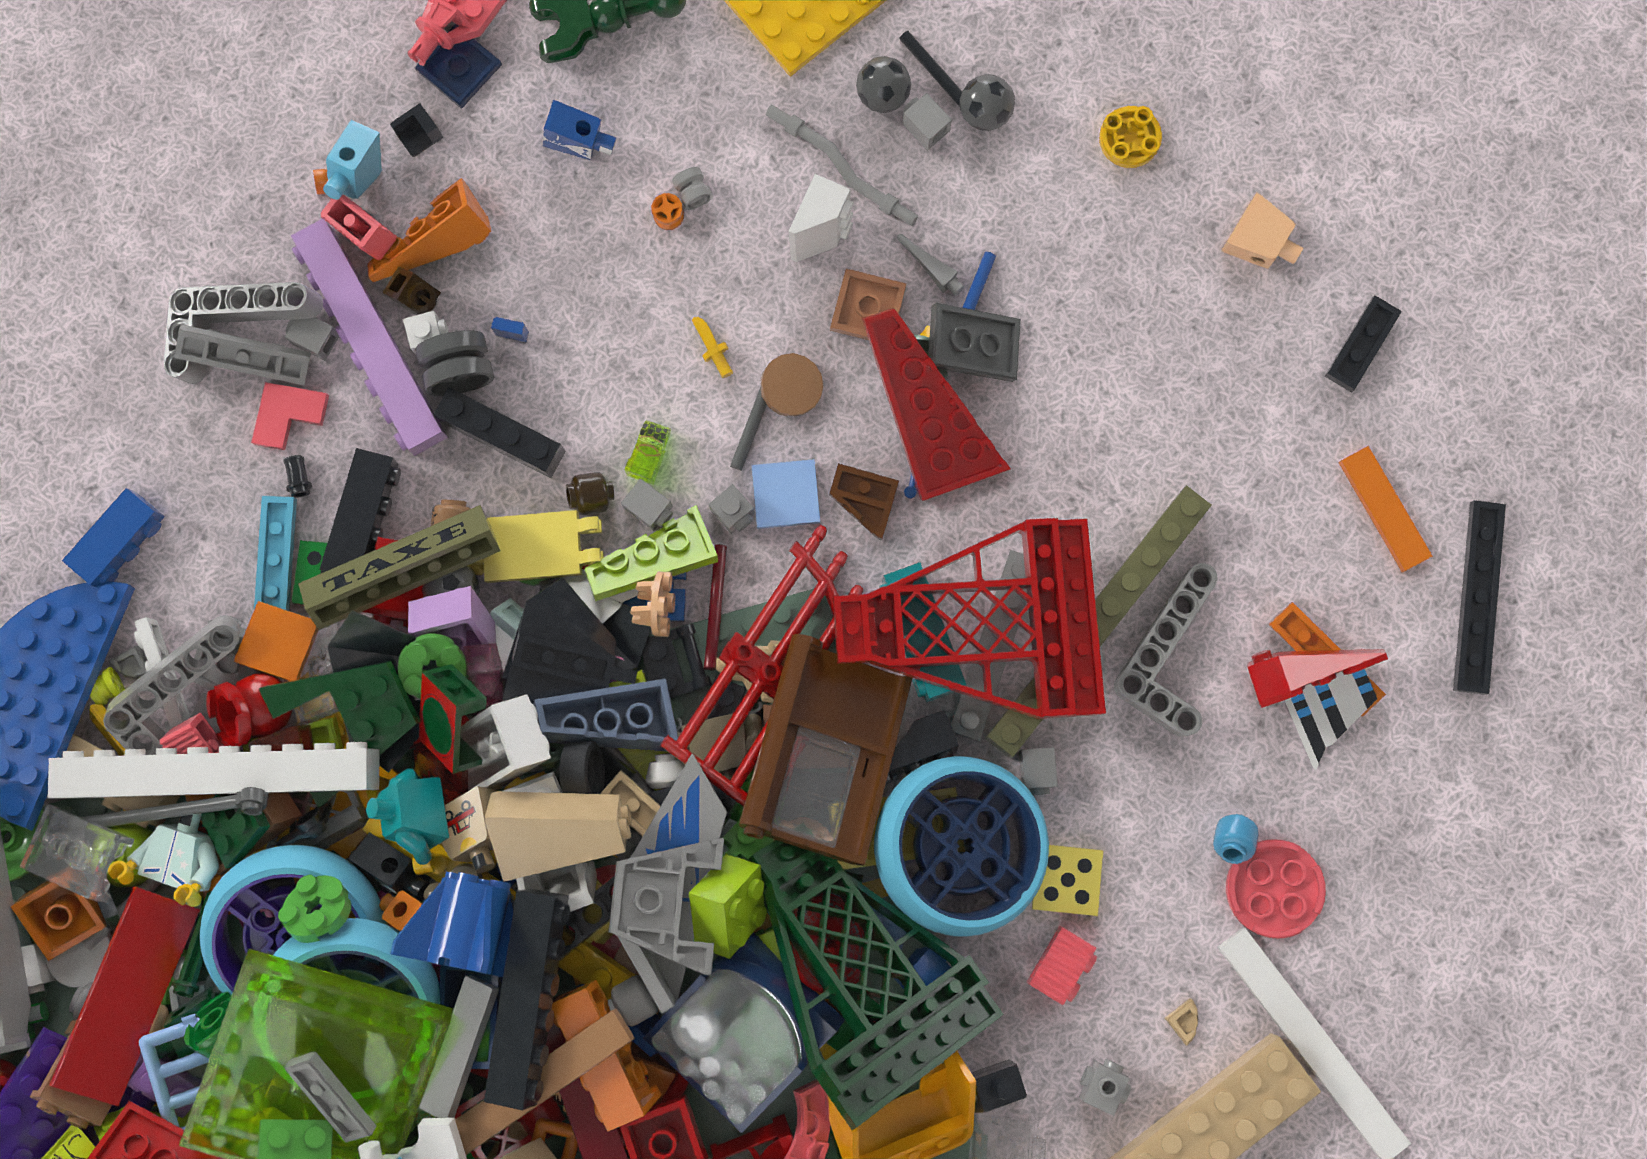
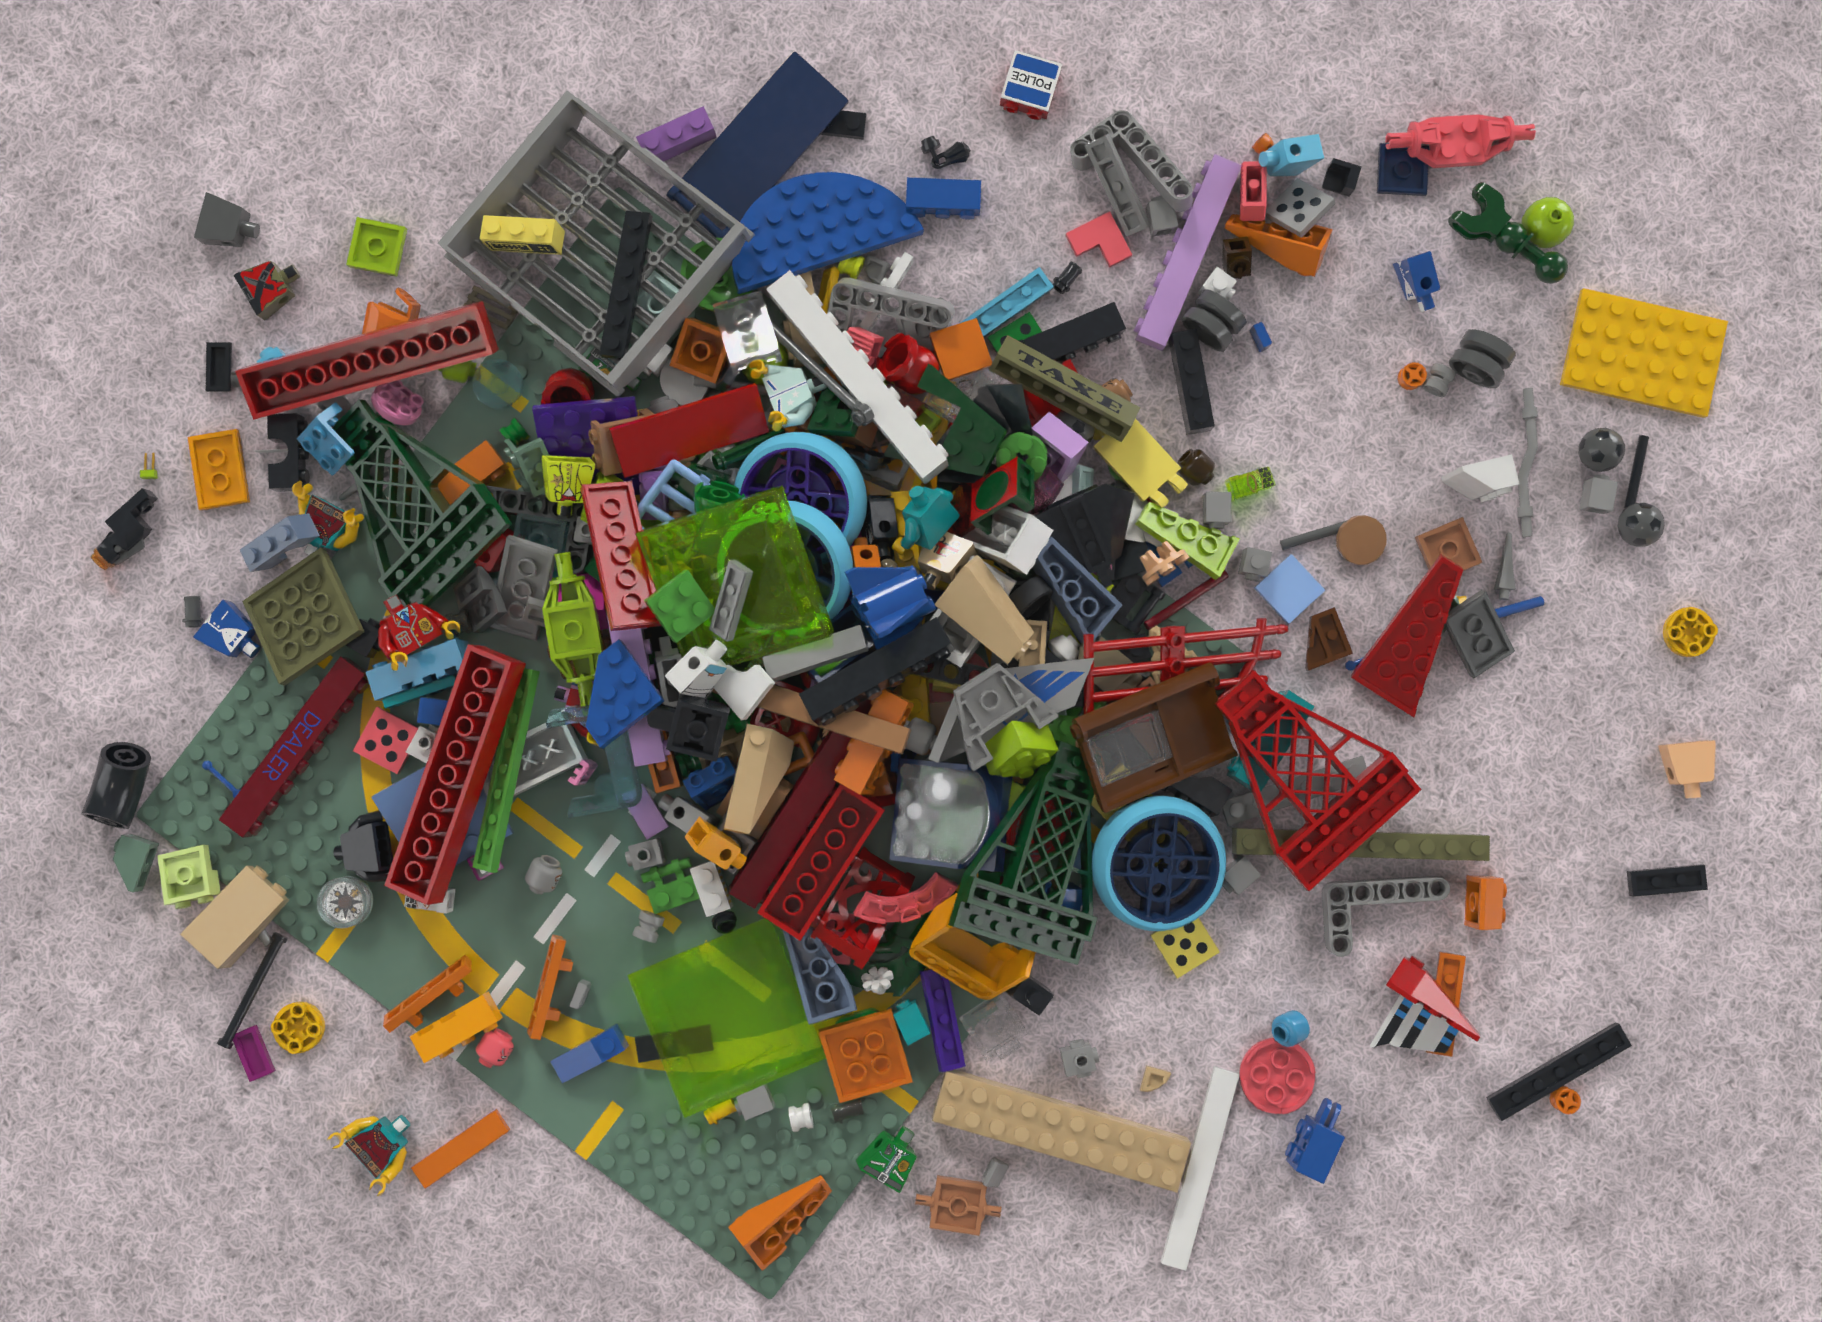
camera: 50 degrees right, 5 degrees up
bright green plate [278,875,351,943] -> none
yellow piece [692,317,733,378] -> none
coral brick [1026,926,1097,1005] -> none
orange tile [1338,446,1433,572] -> none
none -> black piece [921,136,971,169]
none -> piece [1000,50,1062,120]
none -> light grey tile [1265,178,1335,238]
none -> blue brick [1285,1098,1345,1184]
none -> dark grey wheel [1449,329,1516,388]
none -> orange slope [1464,875,1507,930]
none -> orange wheel [1549,1086,1581,1114]

